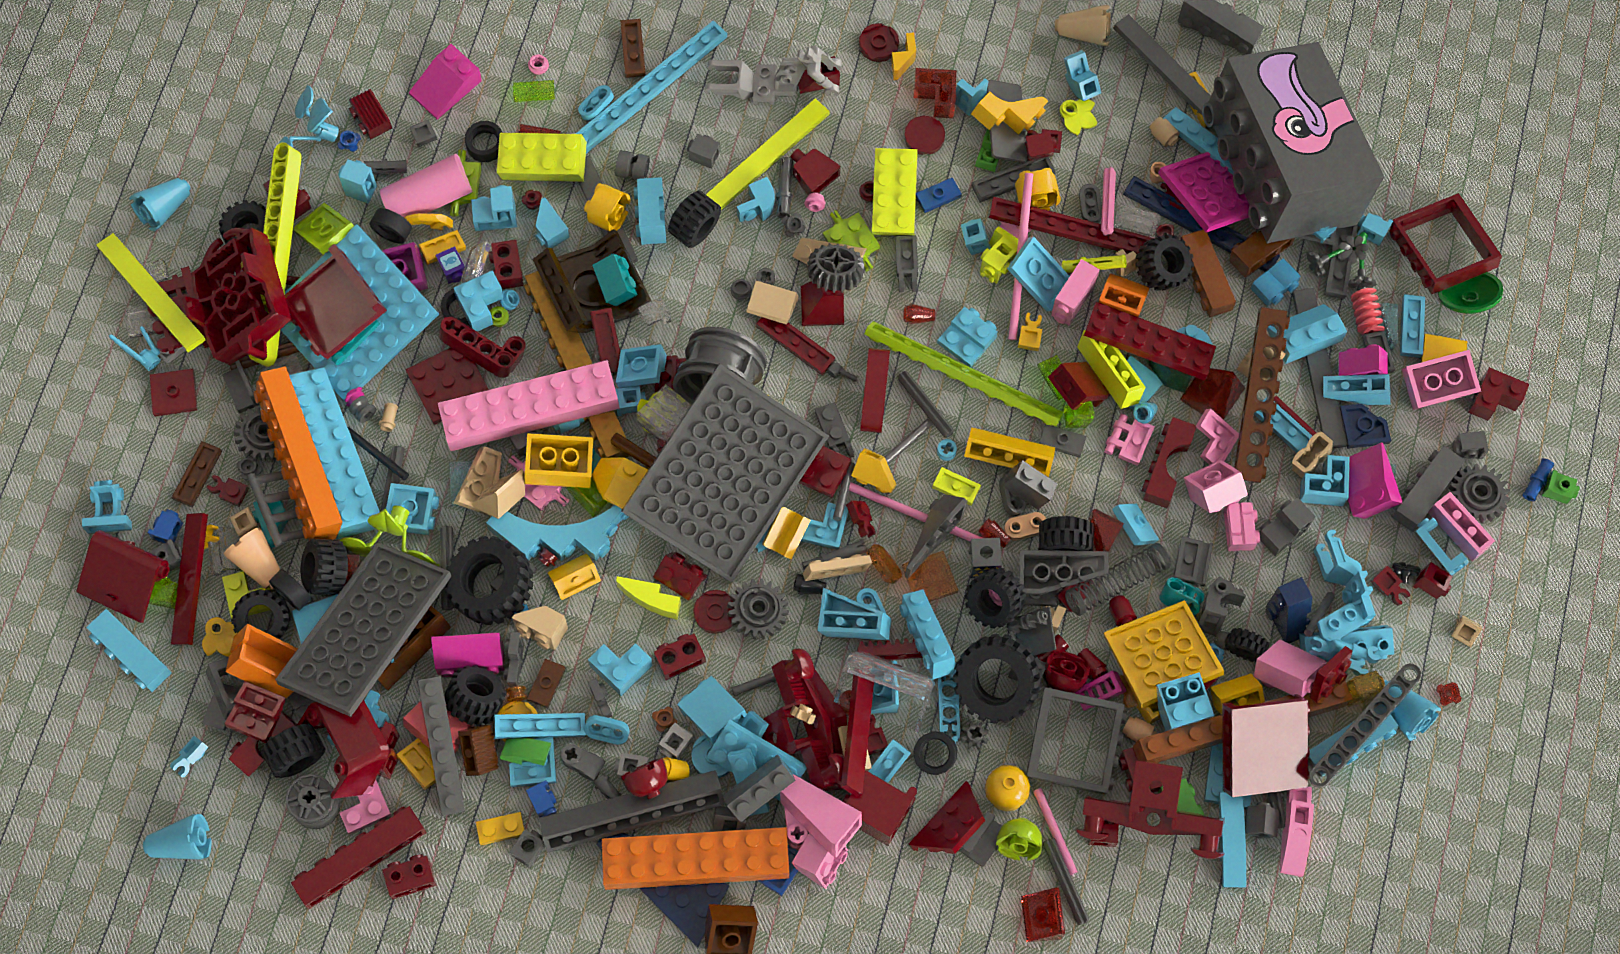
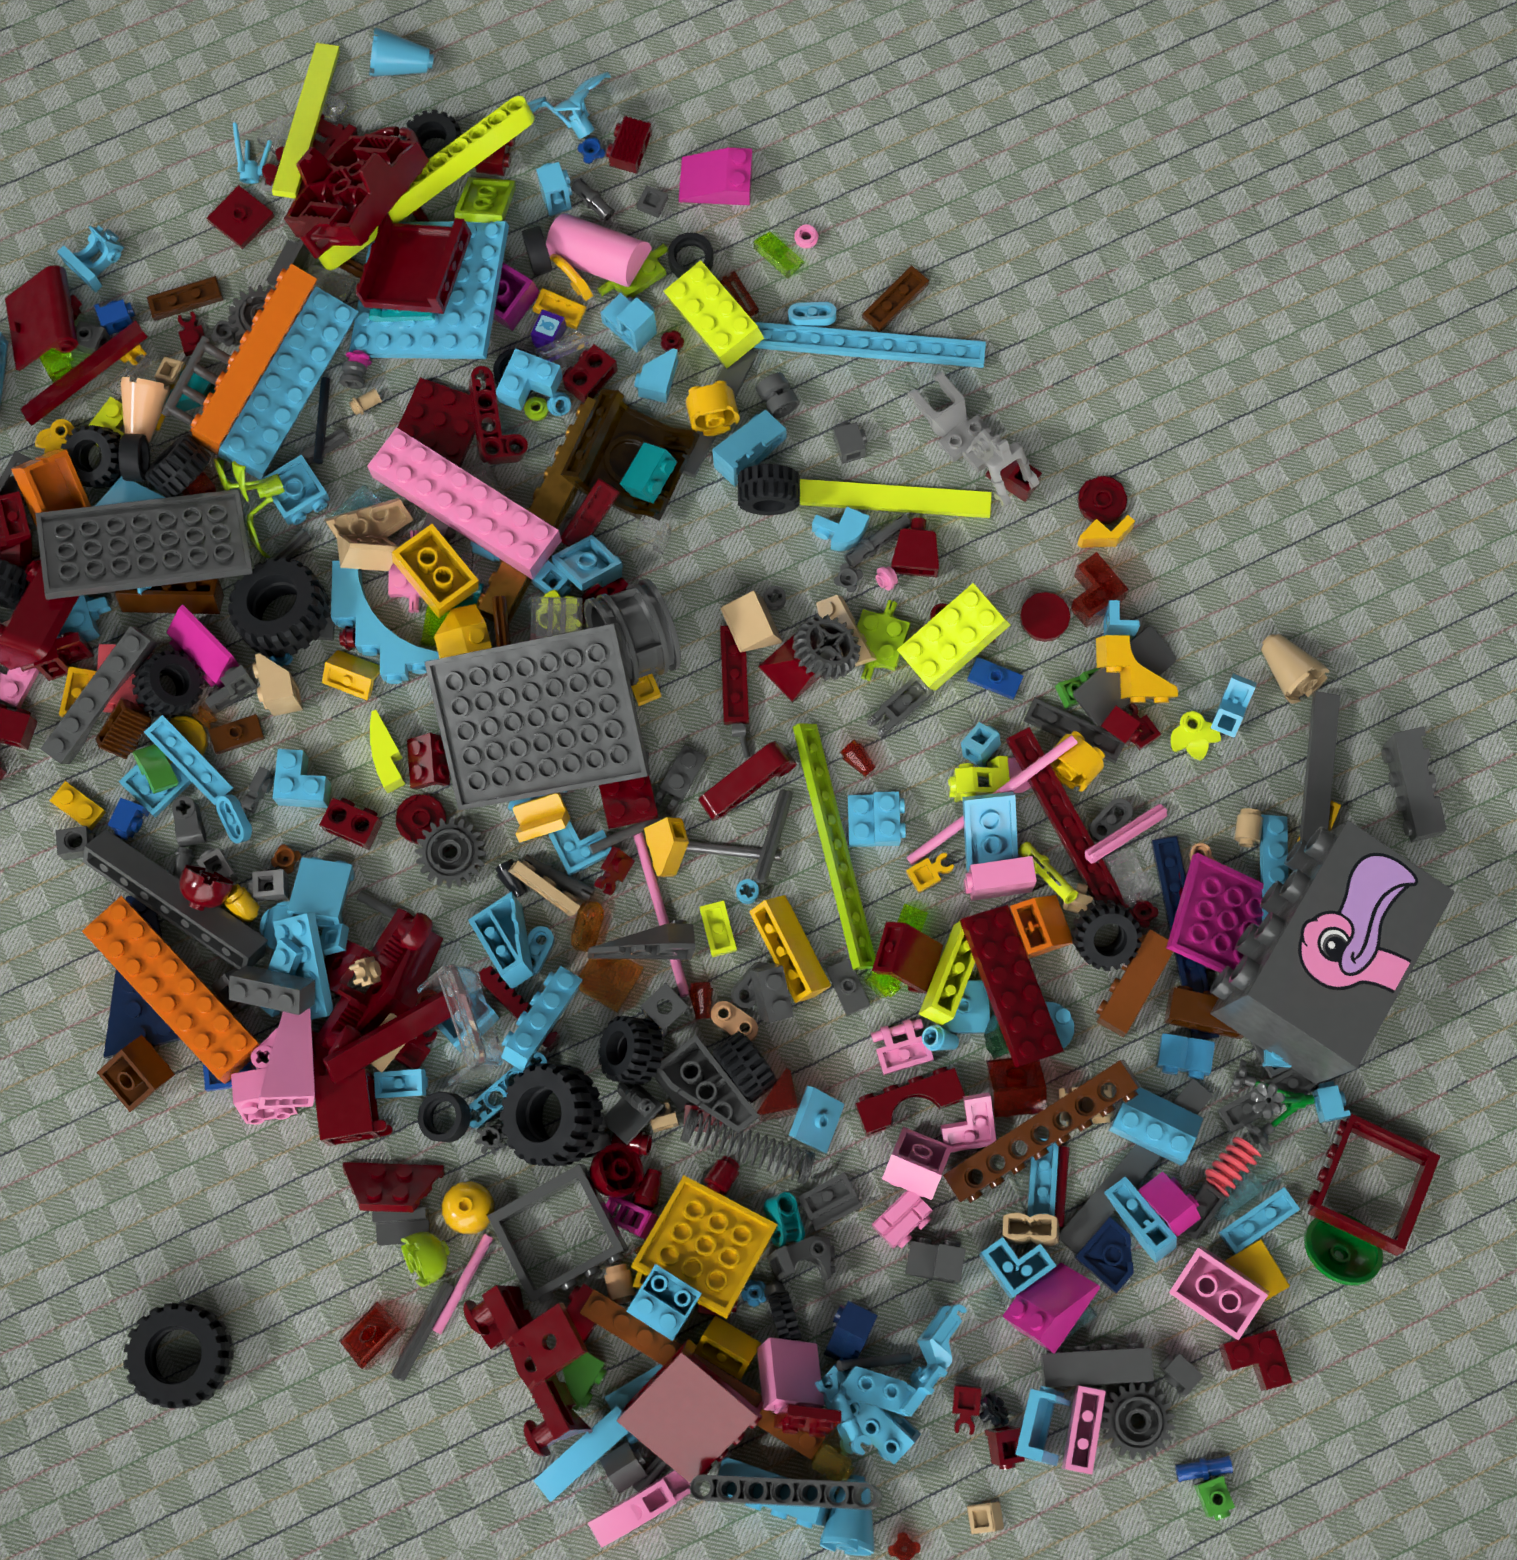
camera: 55 degrees right, 5 degrees up
dark grey plate [730,279,752,300] -> none

